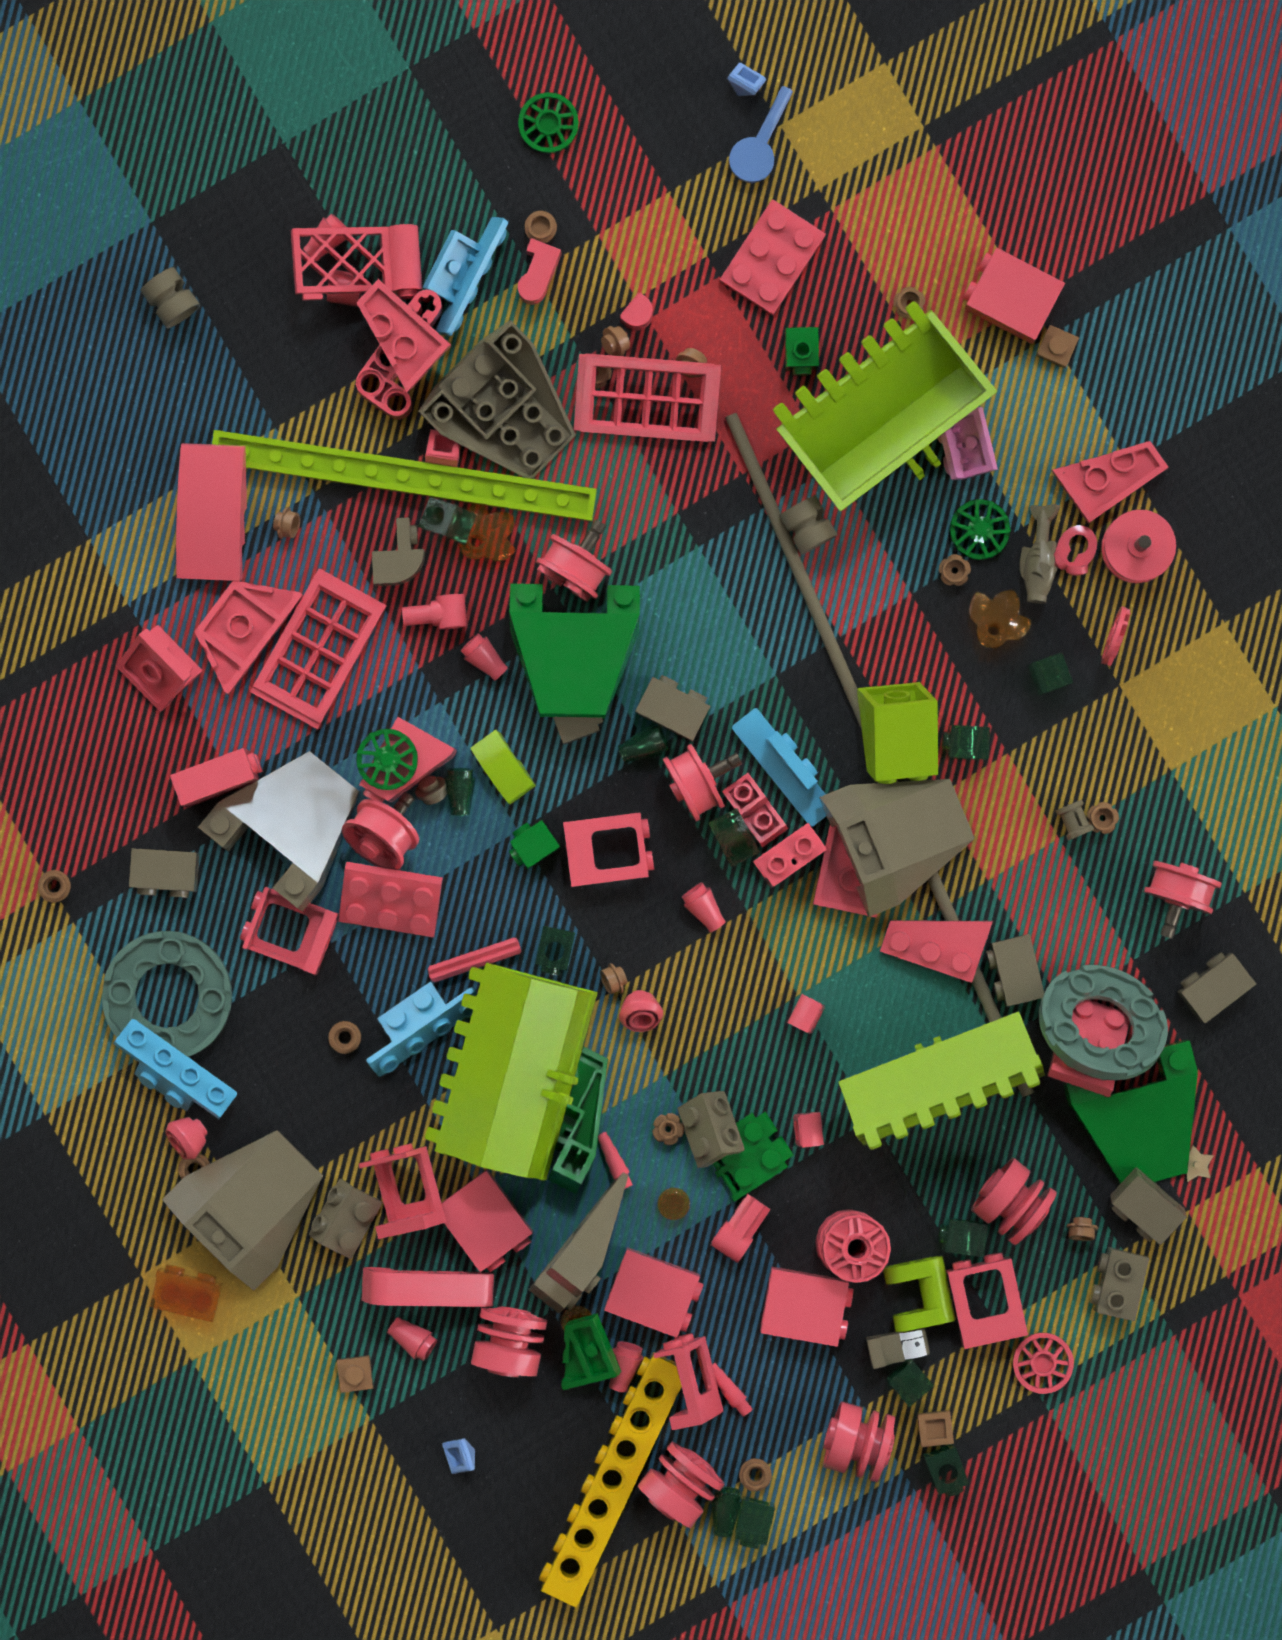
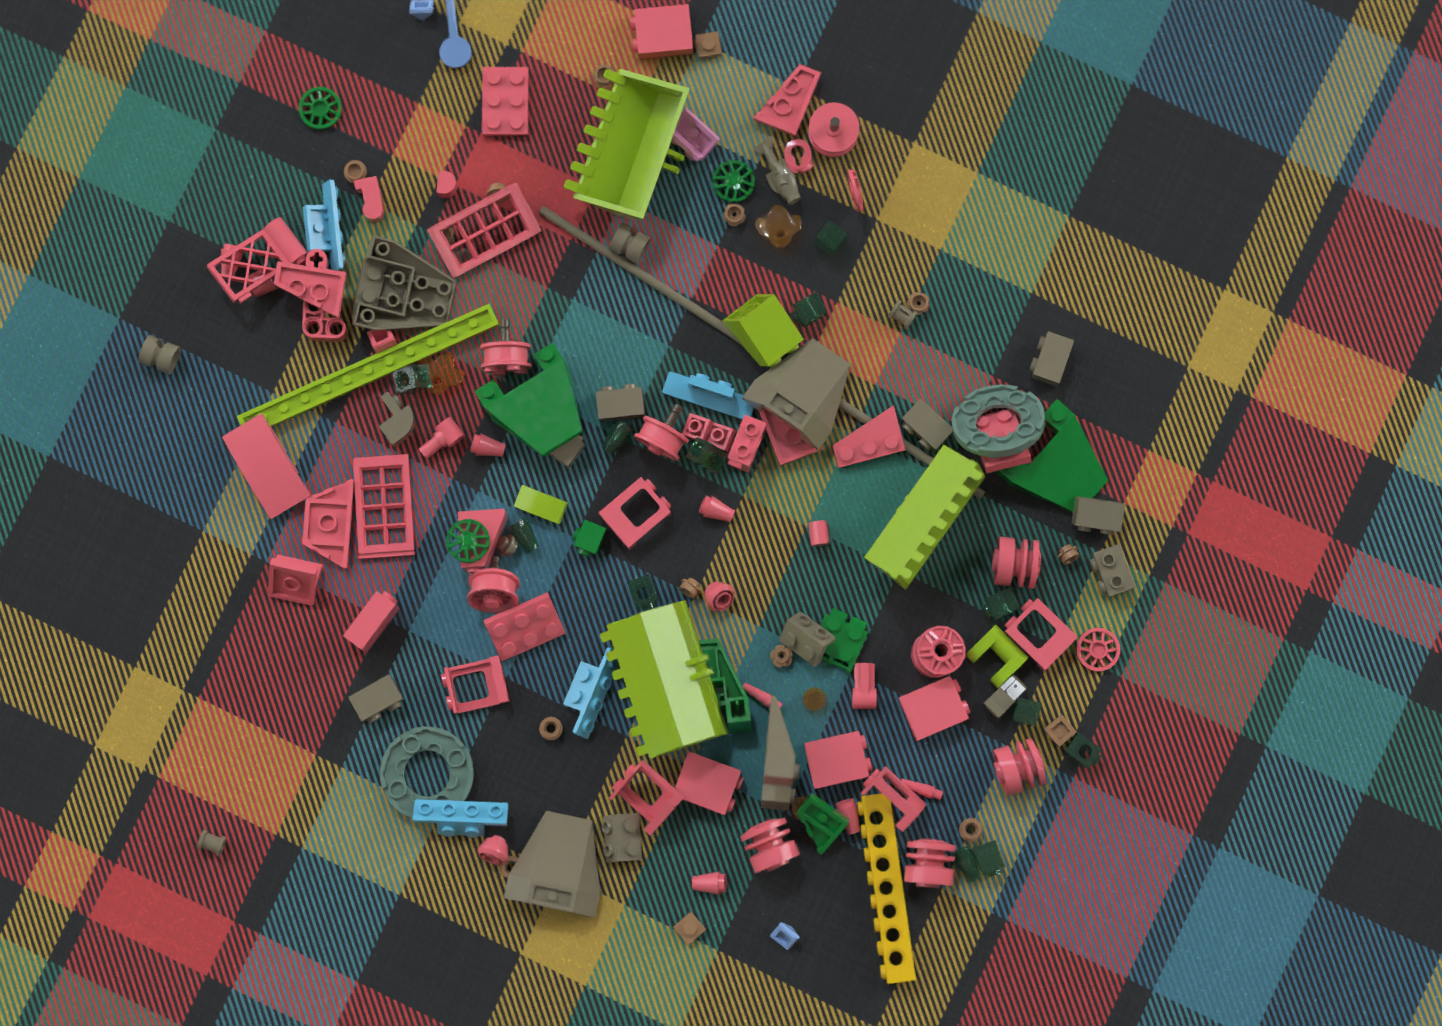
camera: 30 degrees left, 5 degrees down
medium nougat plate [38,870,71,902] -> none
clear orange bracket [149,1264,223,1322] -> none
wedge [198,751,360,912] -> none
medium nougat plate [273,507,300,539] -> none
coral beam [361,1267,494,1307] -> none
coral axle [428,938,521,982] -> none
medium nougat plate [601,326,630,356] -> none
green brick [785,327,819,376] -> none
coral brick [793,1112,824,1148] -> none
coral wheel [1143,861,1222,939] -> none
tan piece [1186,1145,1214,1182] -> none

